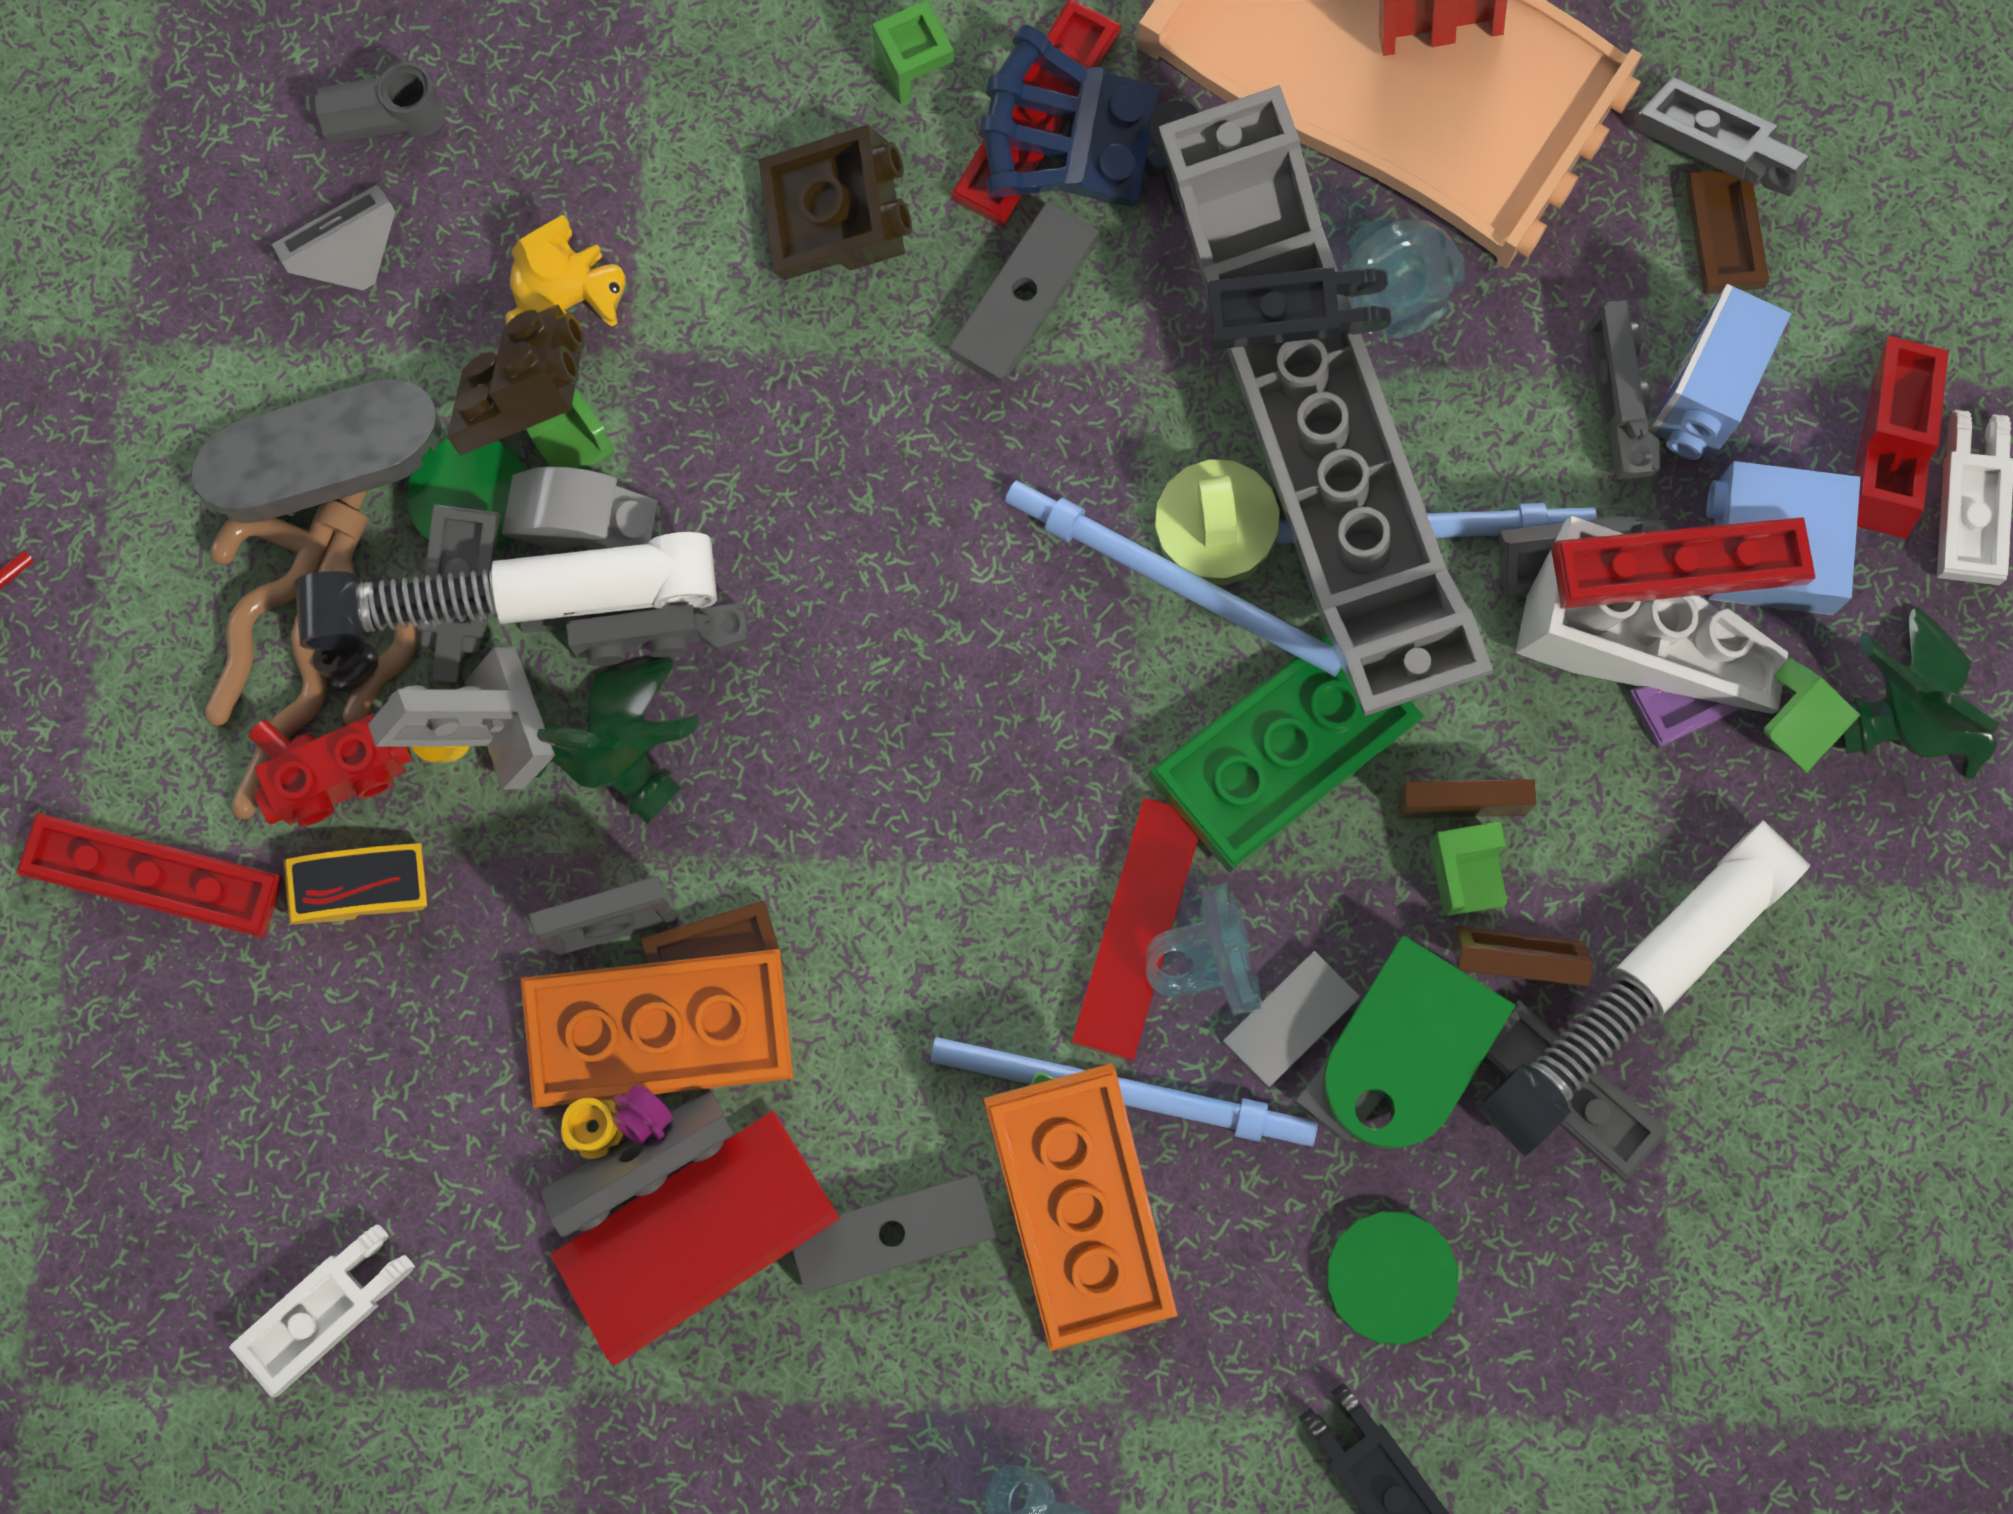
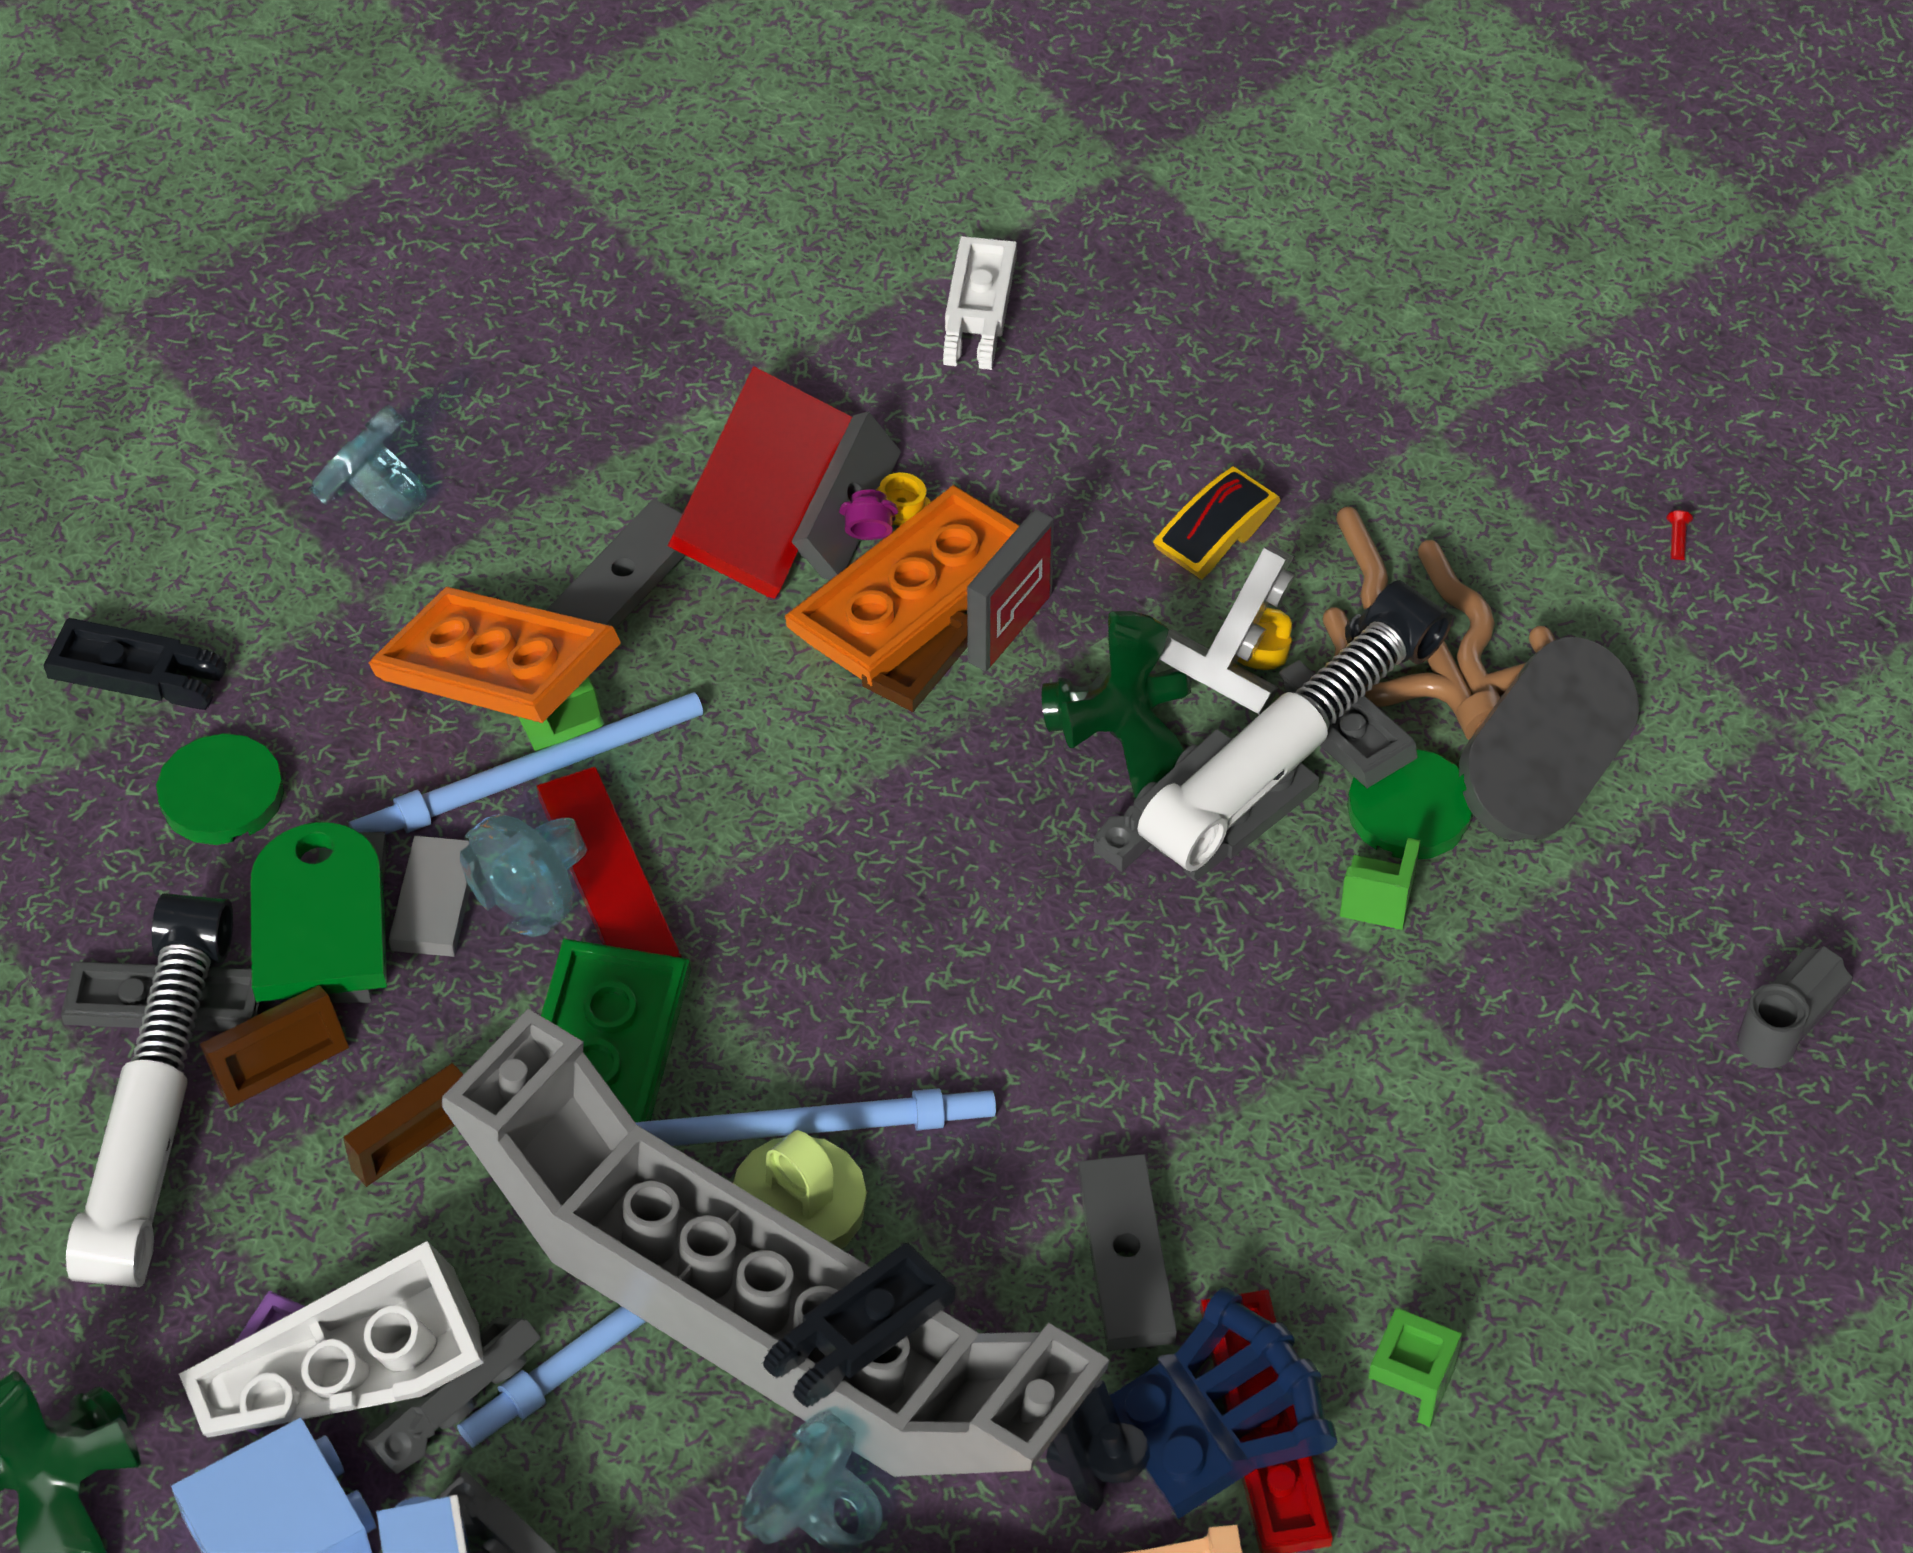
camera: 140 degrees right, 25 degrees down
red tile [16,813,284,939] -> none
red brick [248,713,413,826] -> none
light grey slope [271,184,395,290] -> none
dark brown plate [447,304,585,456] -> none
yellow animal [502,215,626,332] -> none
light grey brick [502,467,658,551] -> none
dark brown plate [758,124,912,280] -> none
bright green panel [1429,821,1507,917] -> none
red tile [1551,517,1816,609] -> none
bright green panel [1764,657,1860,772] -> none

